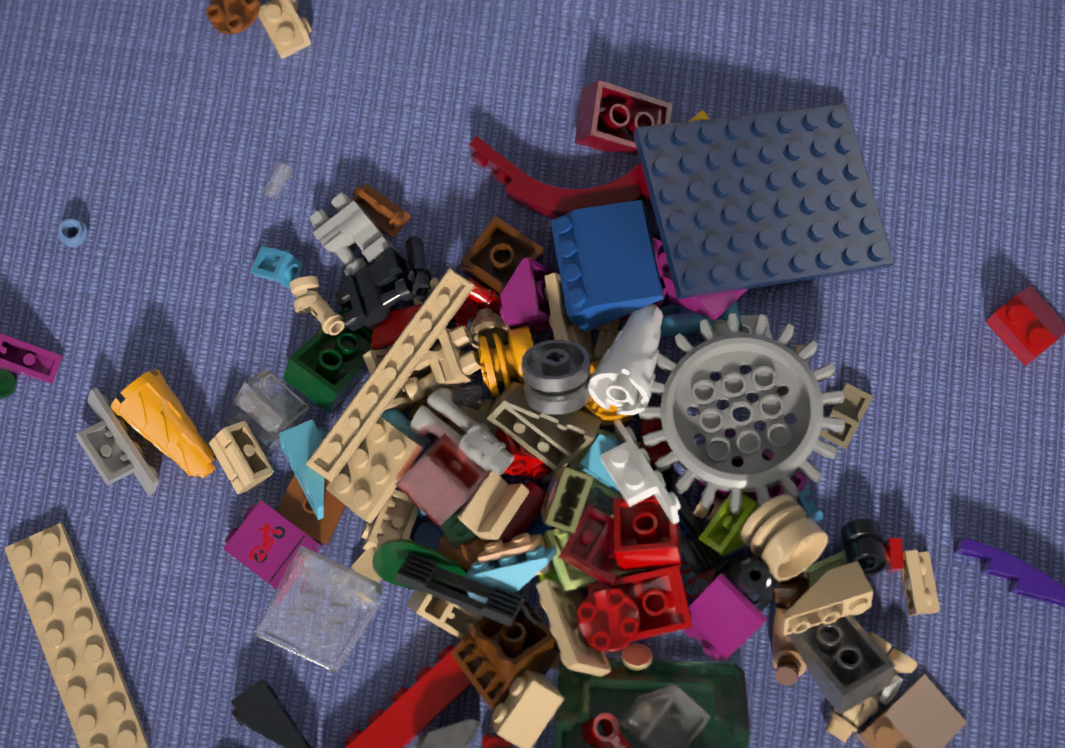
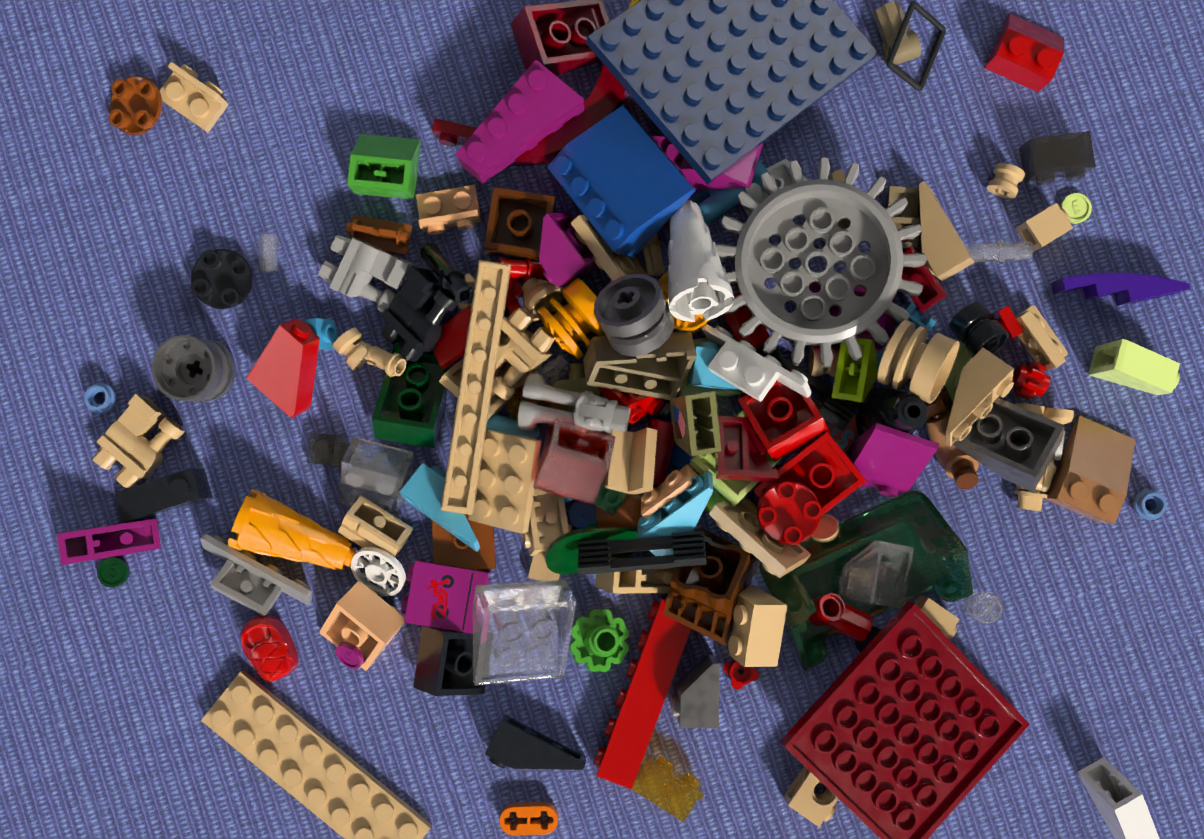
camera: 30 degrees left, 10 degrees up
none -> tan hips [92,394,185,488]
none -> black slope [115,468,213,523]
none -> flat silver wheel [151,335,236,402]
none -> black dish [191,249,253,309]
none -> red piece [240,616,299,682]
none -> slope [246,318,320,419]
none -> clear smoke bracket [307,433,352,466]
none -> light nougat slope [319,580,405,671]
none -> magenta piece [335,642,364,670]
none -> bright green slope [347,134,421,200]
none -> white wheel [351,547,406,596]
none -> black slope [413,626,493,696]
none -> light nougat bracket [416,185,482,235]
none -> magenta wedge [455,60,585,184]
none -> bright green plant [568,609,630,672]
none -> dark tan piece [873,1,921,65]
none -> black piece [887,2,946,91]
none -> dark red slope [901,246,948,313]
none -> tan slope [919,181,975,282]
none -> clear pin [967,240,1033,264]
none -> tan wheel [987,163,1025,199]
none -> red gear [1013,361,1051,400]
none -> tan brick [1015,202,1073,253]
none -> clear smoke brick [1019,131,1096,186]
none -> yellowish green piece [1060,193,1092,224]
none -> yellowish green slope [1088,339,1180,395]

